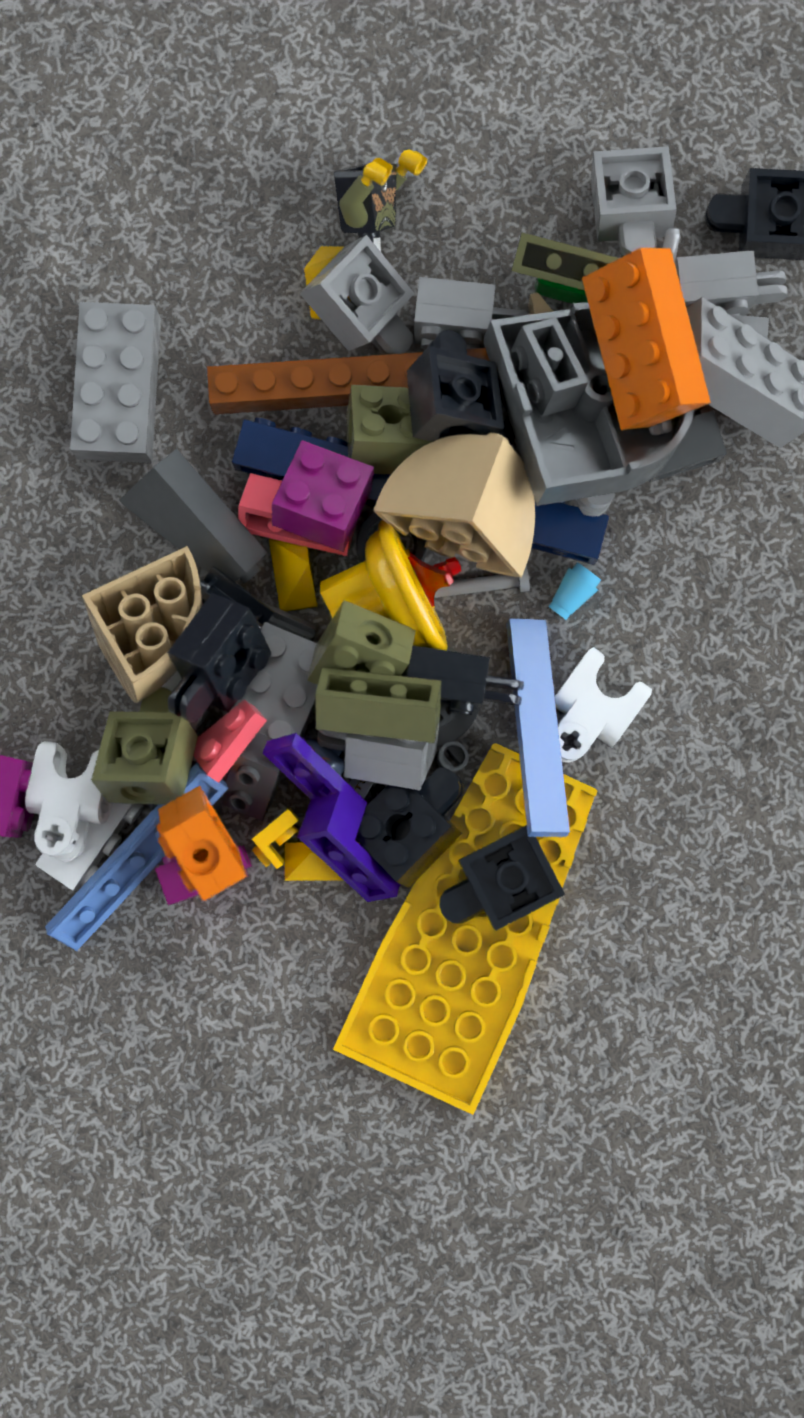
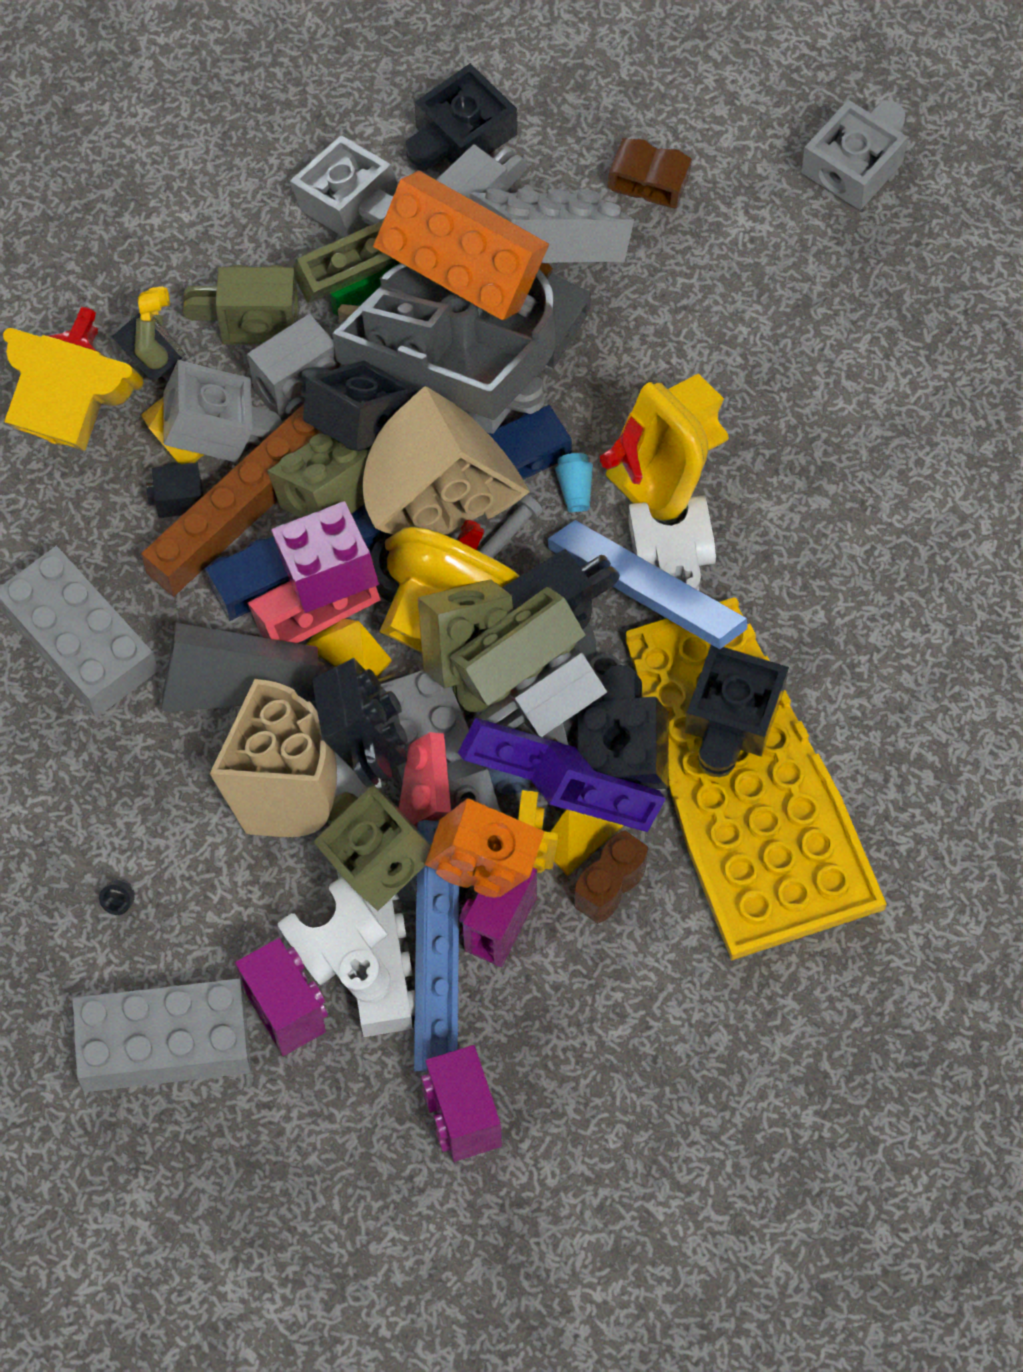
camera: 45 degrees left, 20 degrees down
none -> yellow piece [3,307,144,451]
none -> black brick [146,462,203,518]
none -> olive brick [183,265,299,345]
none -> magenta brick [420,1044,502,1162]
none -> reddish brown brick [575,830,648,924]
none -> yellow piece [600,373,729,521]

